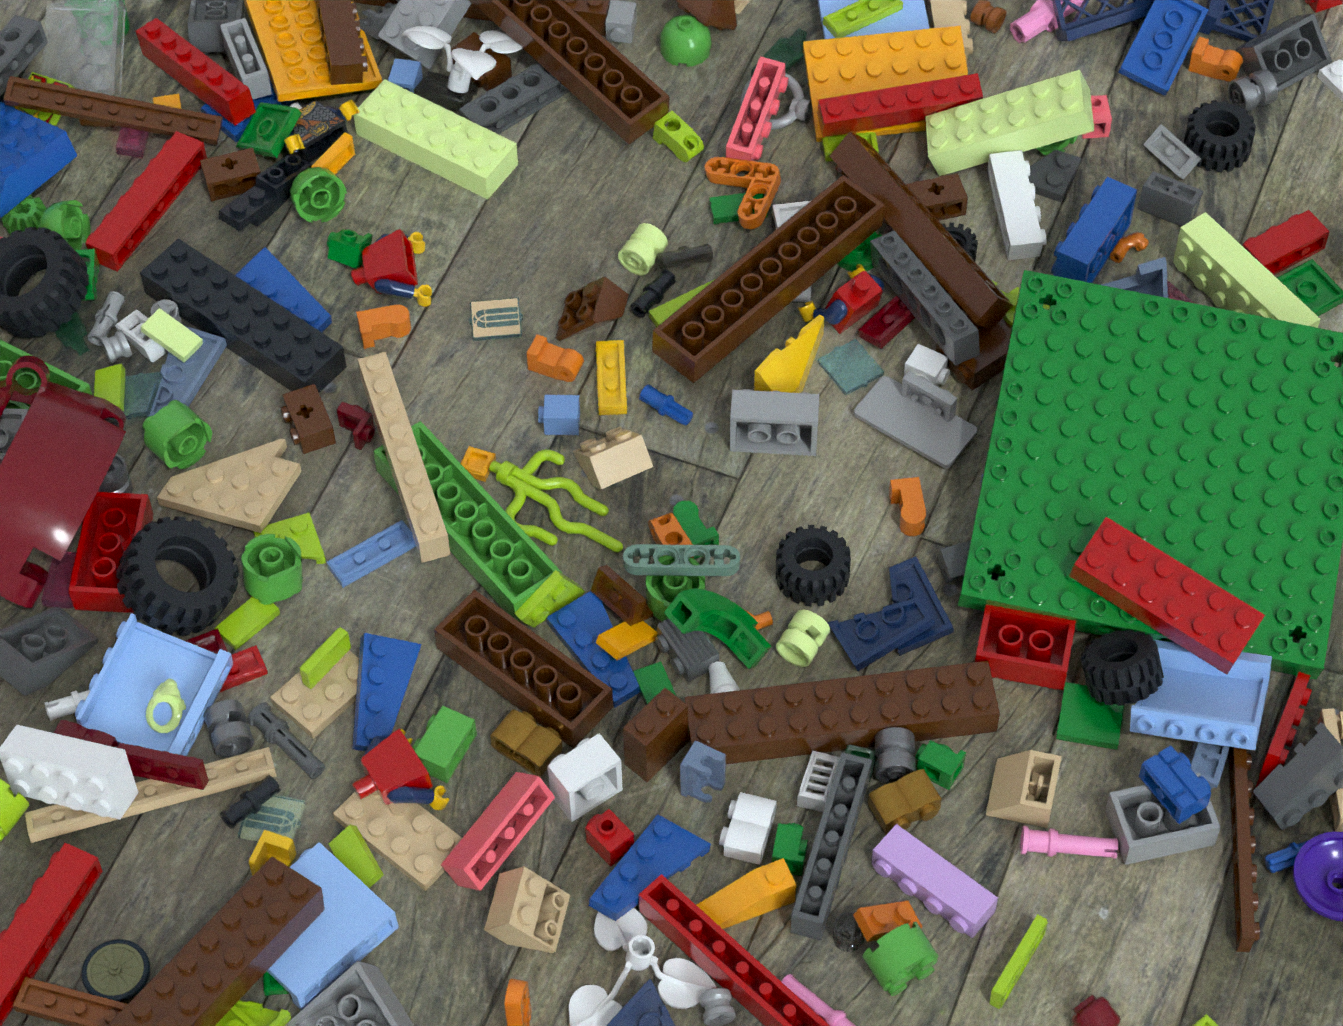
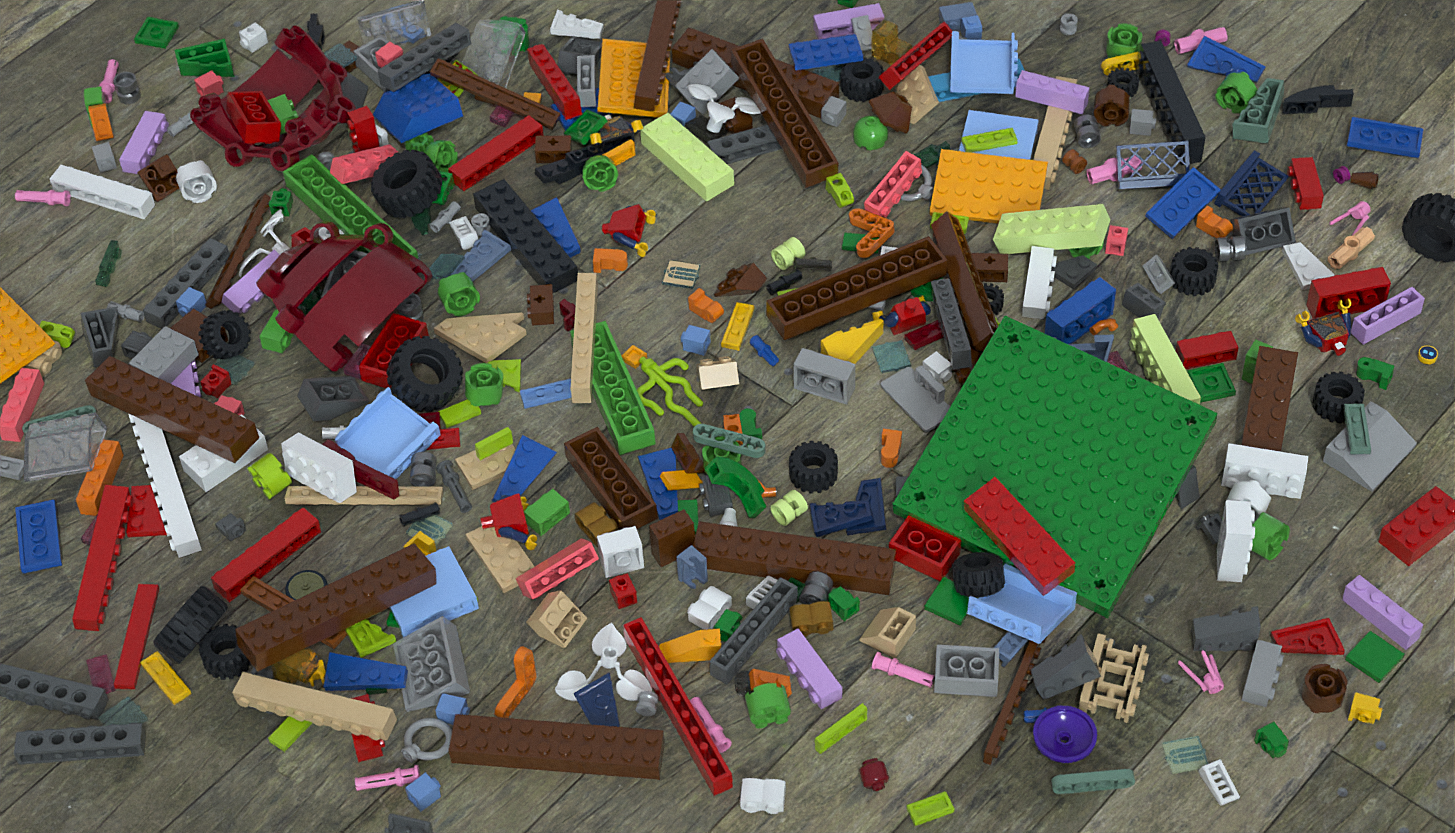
camera: 20 degrees right, 5 degrees down
lime tile [94,363,125,411] -> none
light grey wheel [100,330,132,364] -> none
yellowish green tile [141,308,203,363] -> none
yellowish green piece [146,679,186,733] -> none
green brick [327,229,373,269] -> none
lime tile [329,824,384,888] -> none
lime wing [515,570,586,628] -> none
blue wing [589,814,711,921] -> none
red brick [817,73,983,138] -> none
blue brick [1139,746,1211,824] -> none
red wing [1253,672,1312,795] -> none

